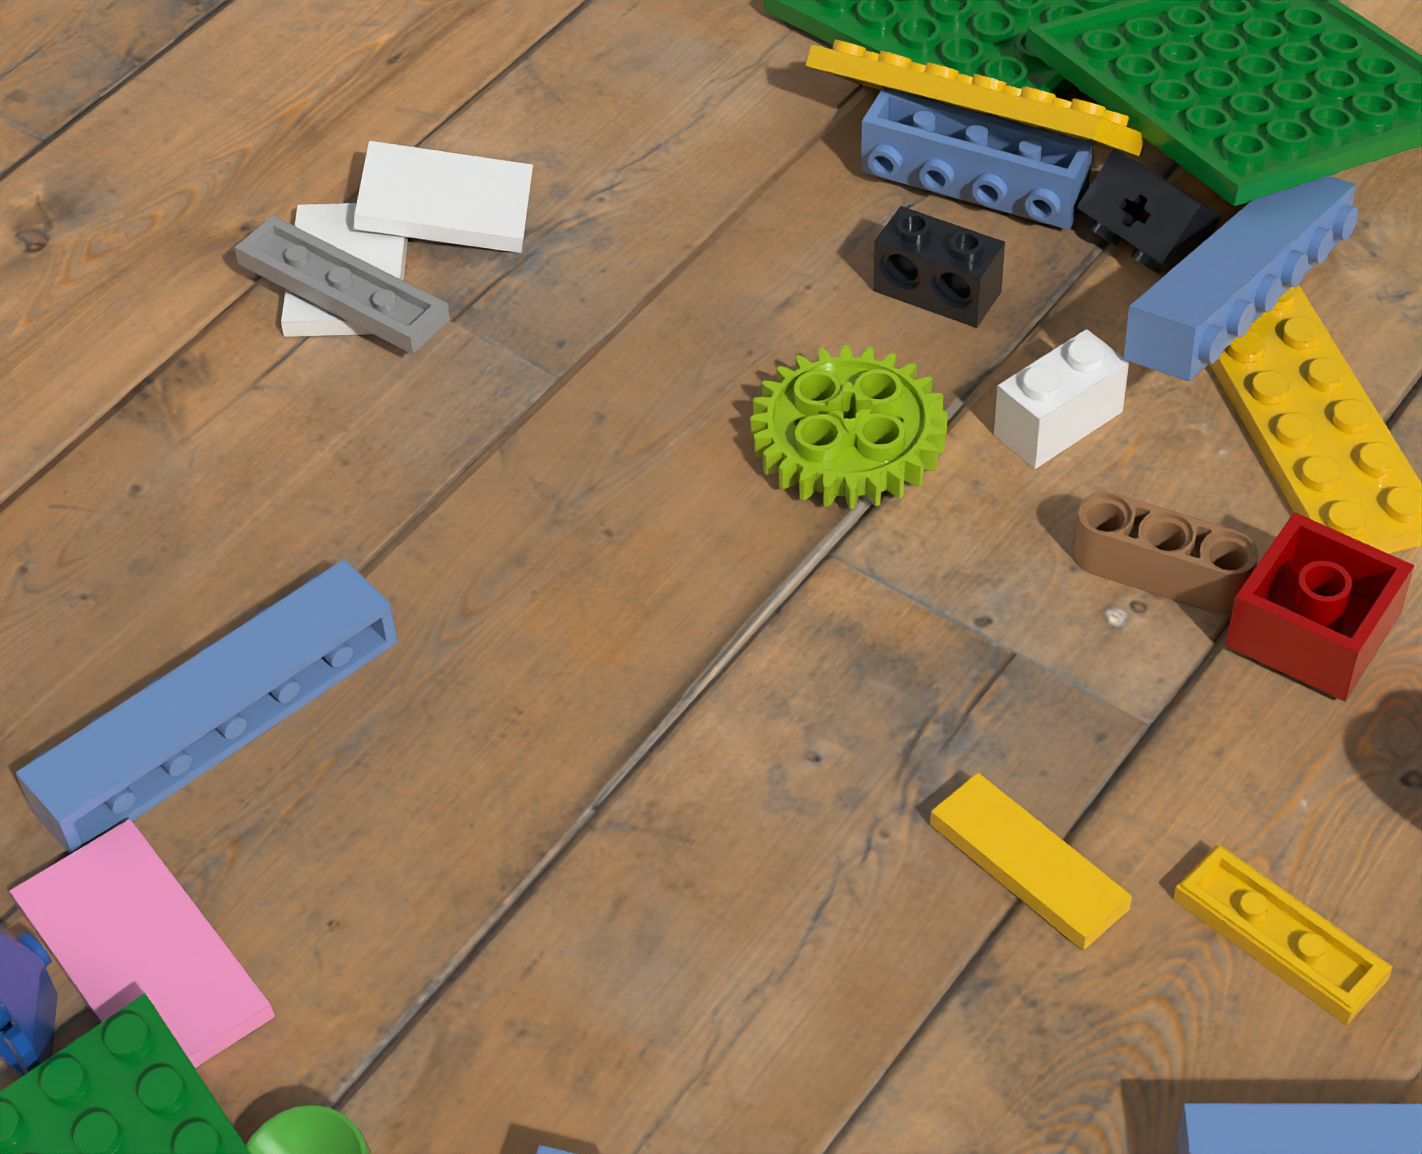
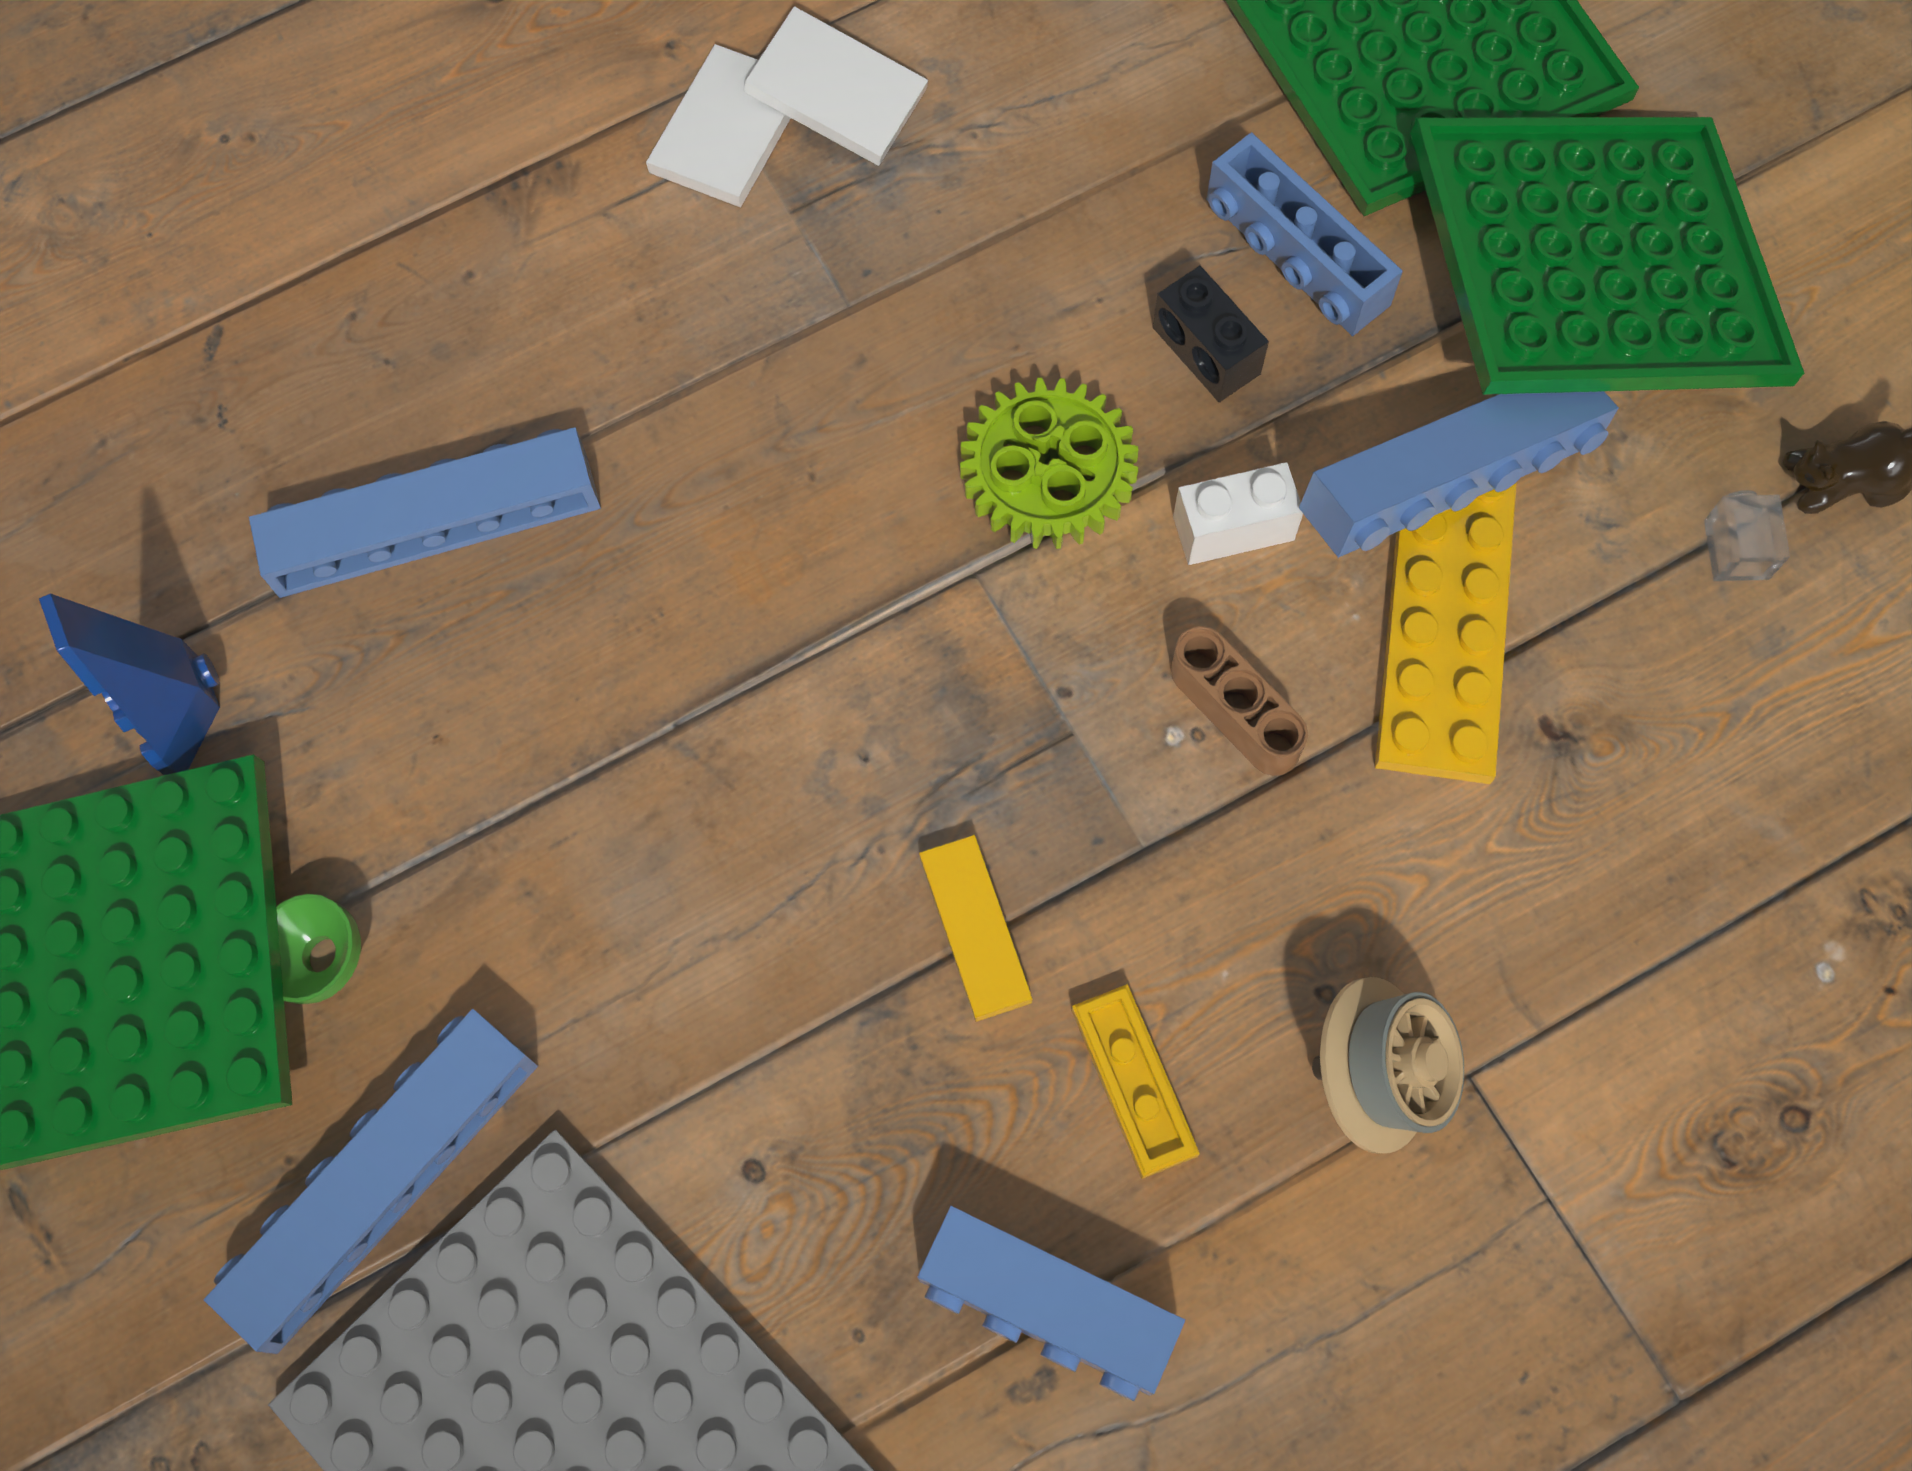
camera: 25 degrees right, 20 degrees up
bright pink tile [9,819,275,1068] -> none
light grey plate [234,215,450,354] -> none
yellow plate [805,40,1145,156] -> none
black brick [1077,149,1223,274] -> none
red brick [1225,512,1415,702] -> none

